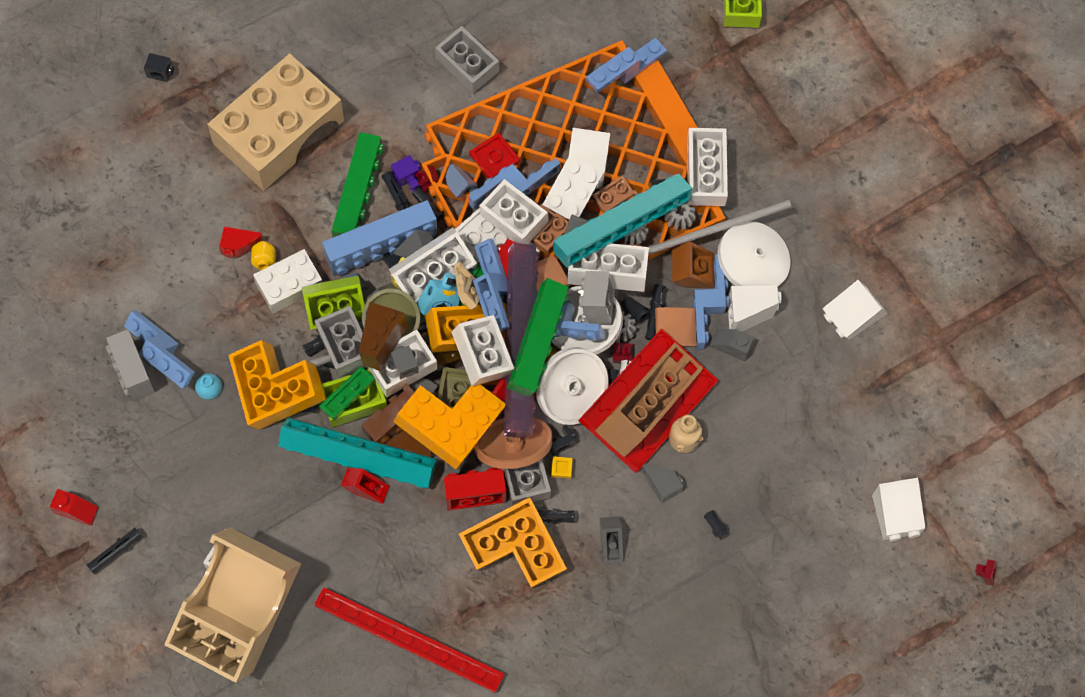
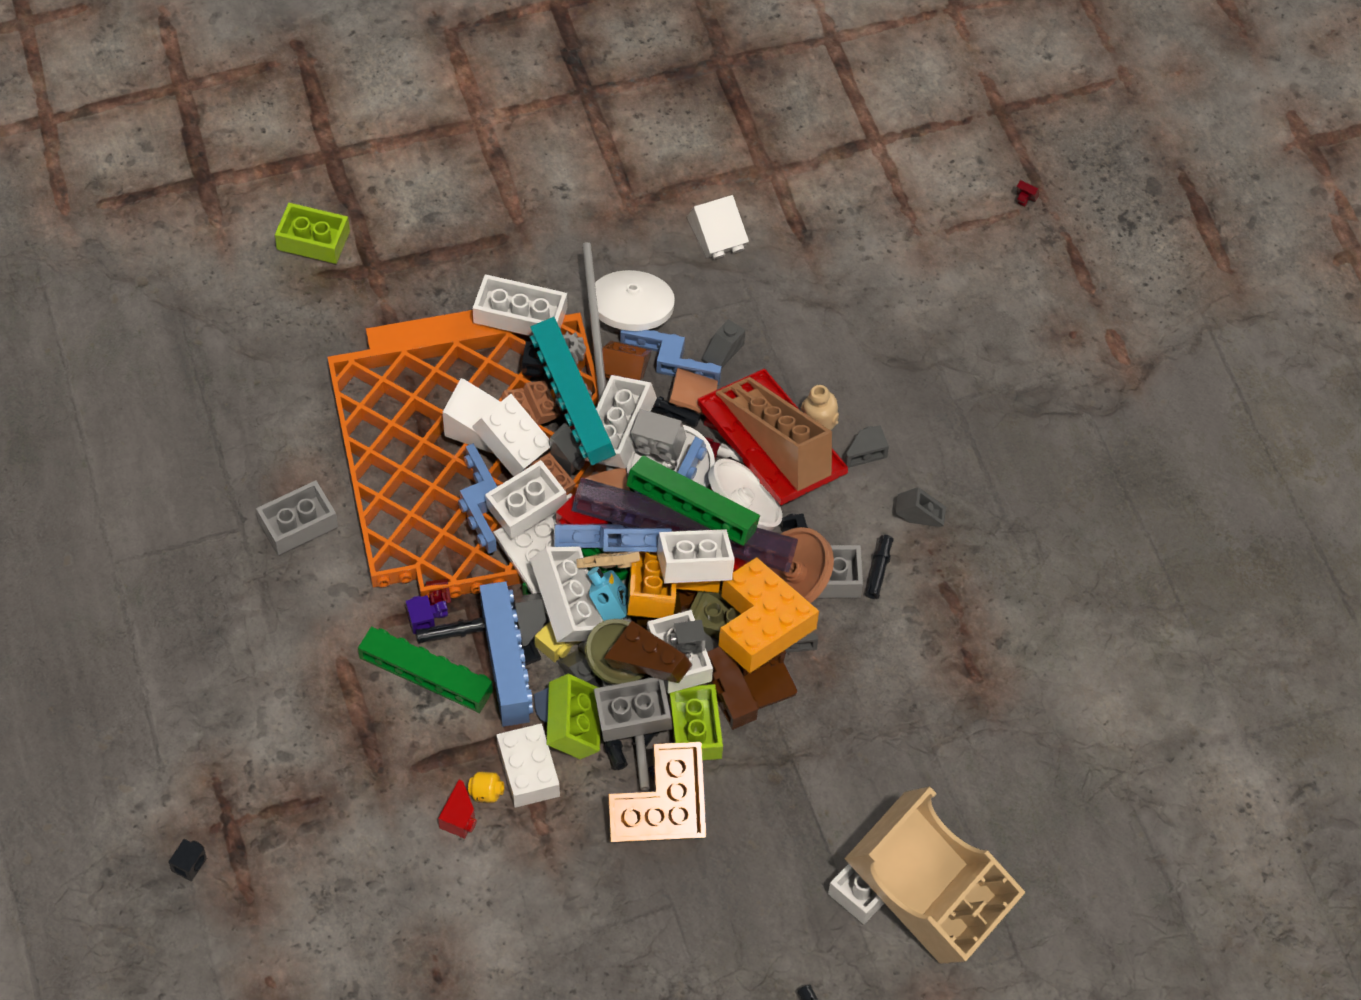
camera: 75 degrees left, 10 degrees down
light grey brick [105,329,155,401] -> none
medium blue bracket [124,310,194,389] -> none
medium azure brick [195,373,222,400] -> none
tan piece [208,53,344,191] -> none
teal brick [278,418,437,488] -> none
red plate [314,587,504,694] -> none
green tile [319,366,375,421] -> none
red slope [340,468,389,504] -> none
black piece [412,188,444,221] -> none
red brick [443,467,506,511] -> none
sand blue brick [446,163,478,197] -> none
light orange brick [459,497,567,588] -> none
red tile [469,133,521,179] -> none
yellow plate [551,456,573,479] -> none
medium blue bracket [586,38,667,93] -> none
black animal [704,510,729,540] -> none
white slope [728,285,781,331] -> none
white slope [872,478,925,542] -> none

